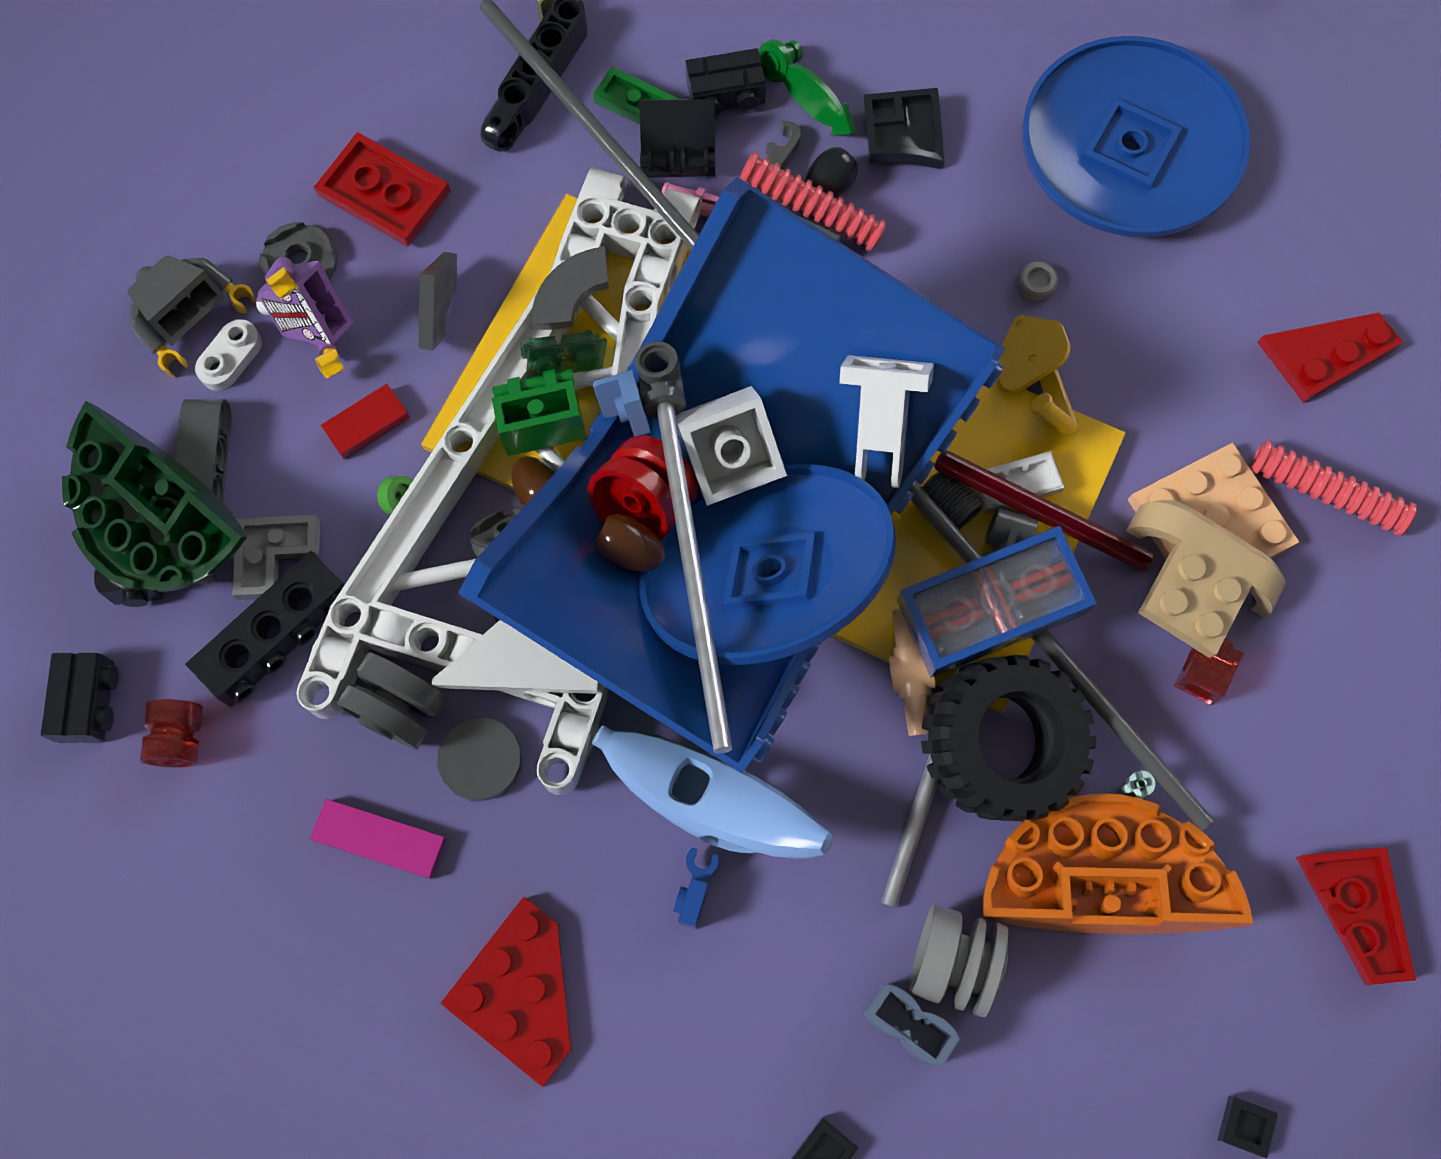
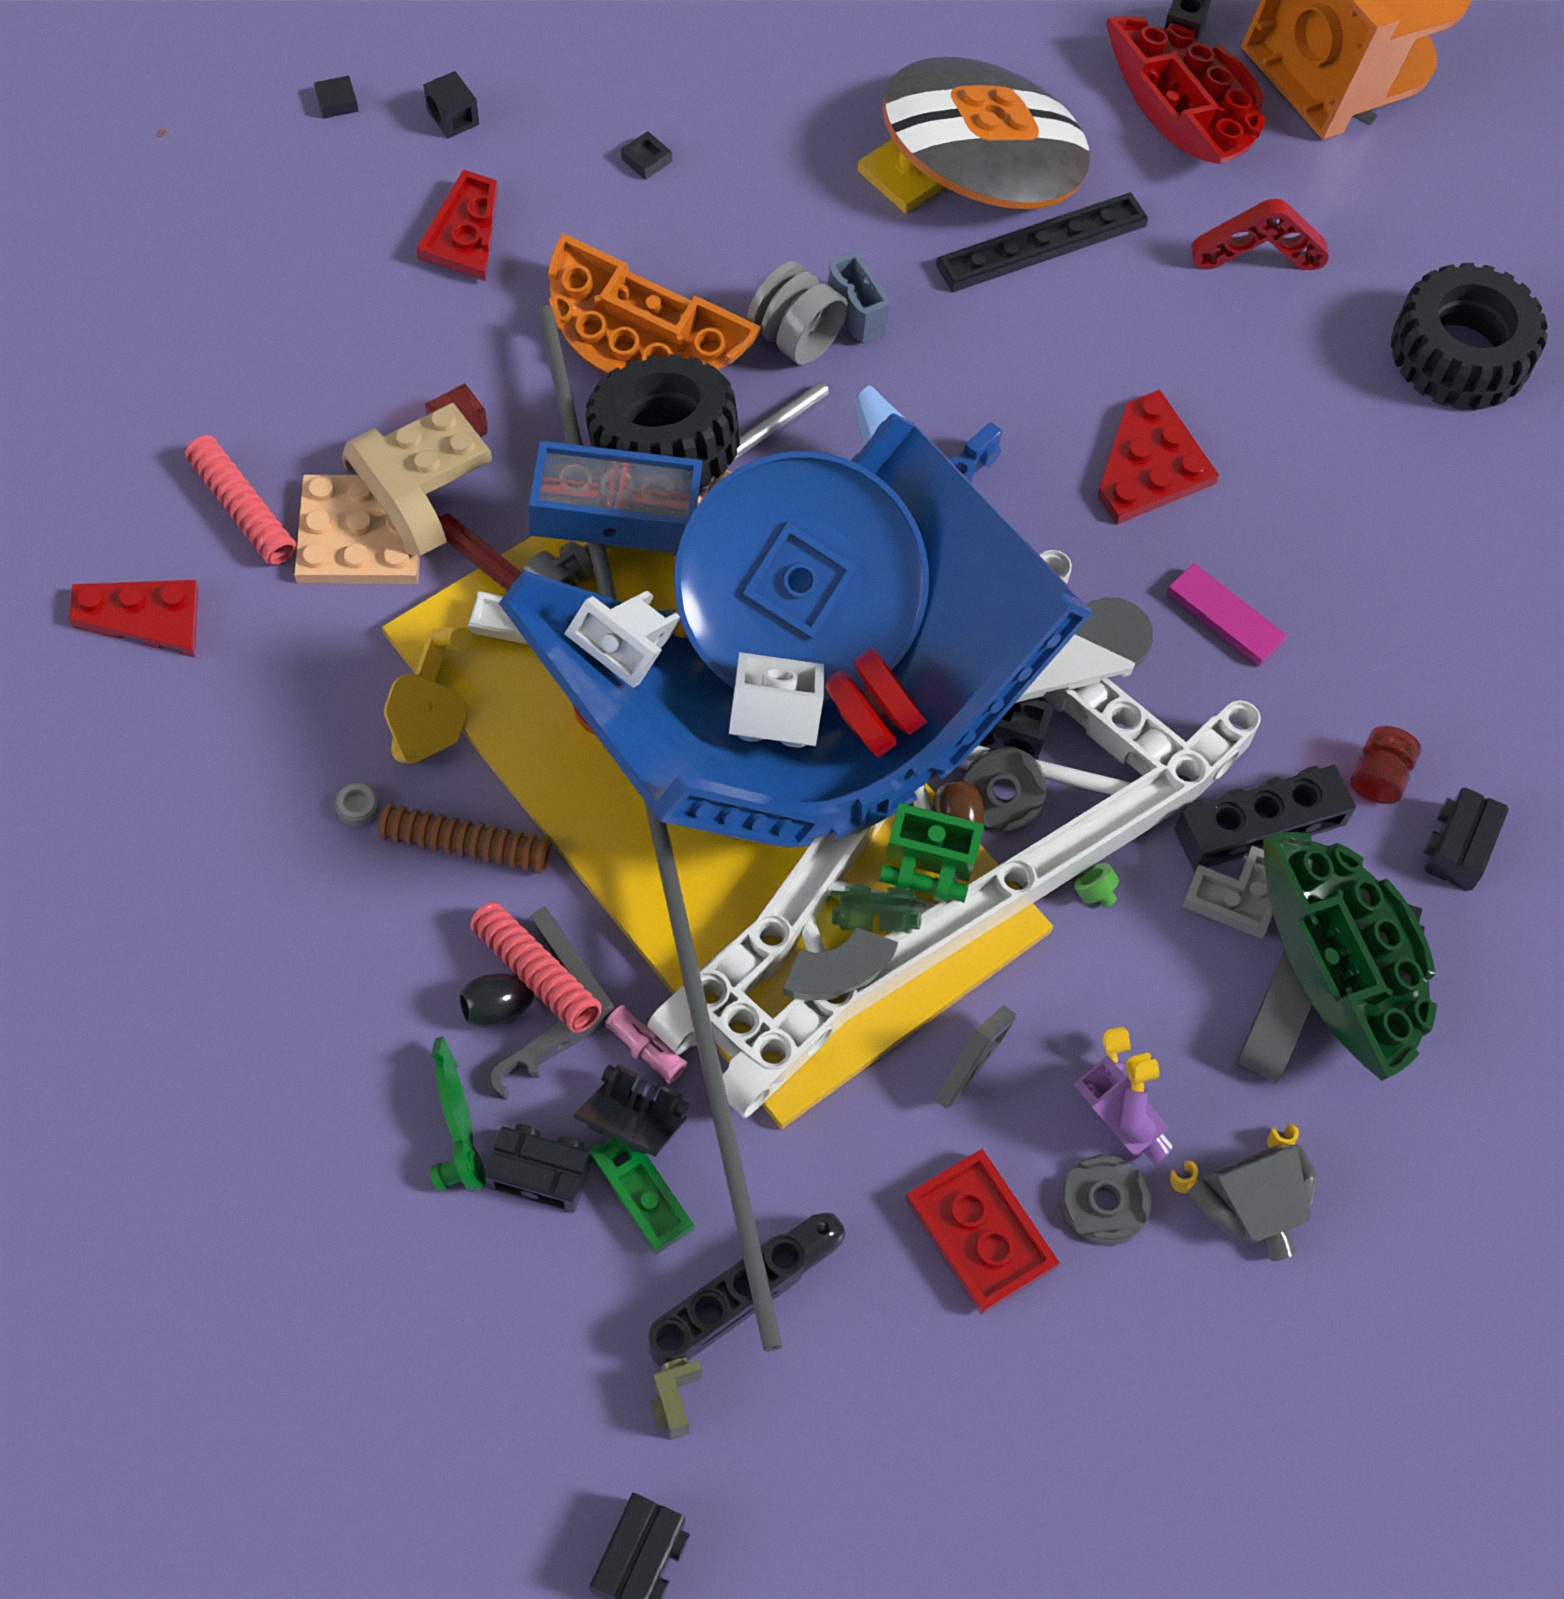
camera: 160 degrees left, 10 degrees down
white plate [195,320,262,391] -> none
red tile [321,383,410,459] -> none
dark grey wheel [336,652,448,750] -> none
medium blue bracket [593,369,651,437] -> none
reddish brown animal [594,514,665,572] -> none
flat silver piece [635,341,732,754] -> none
black plate [864,88,944,169] -> none
blue dish [1022,36,1251,237] -> none
light aqua piece [1120,771,1155,799] -> none
none -> dark orange piece [378,803,552,874]

